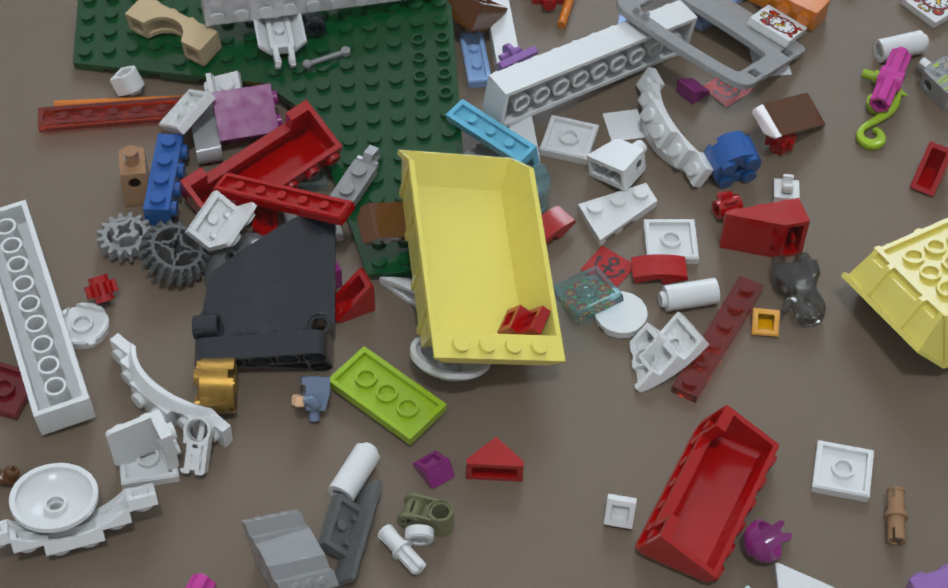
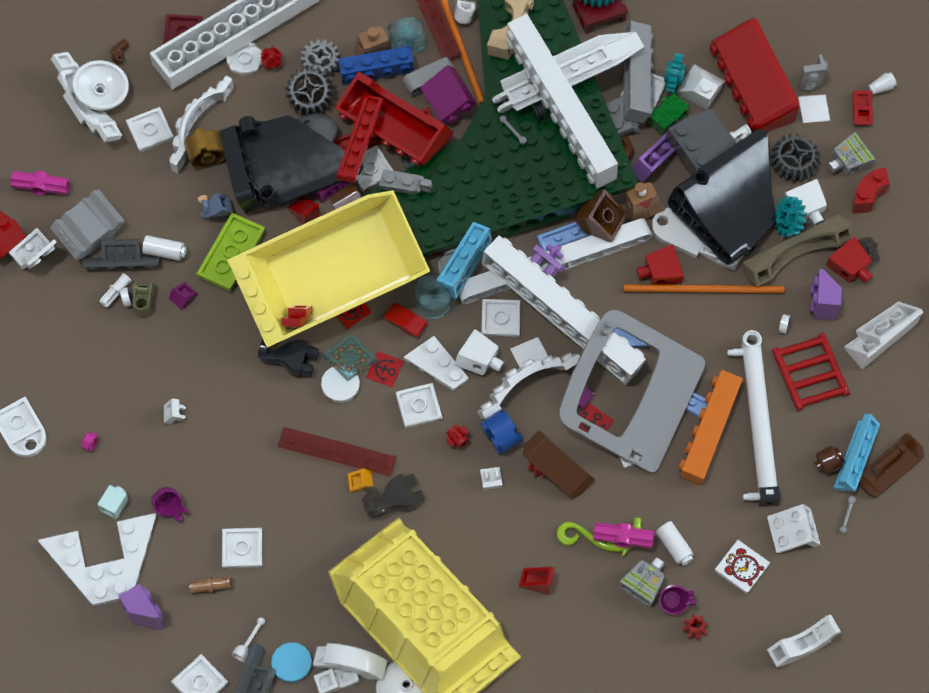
camera: 75 degrees right, 15 degrees up
white bracket [105,409,181,471] -> none
white tile [159,89,216,135] -> none
white piece [180,415,215,475] -> none
white bracket [185,190,257,252] -> none
white bracket [204,71,243,93] -> none
red slope [466,437,524,482] -> none
white slope [630,312,710,393] -> none
red slope [631,254,688,285] -> none
red windscreen [635,405,780,583] -> none
white brick [658,278,720,312] -> none
red slope [719,198,810,259] -> none
white tile [747,4,807,48] -> none
none -> black hips [258,339,319,378]
none -> clear light blue brick [387,17,427,53]

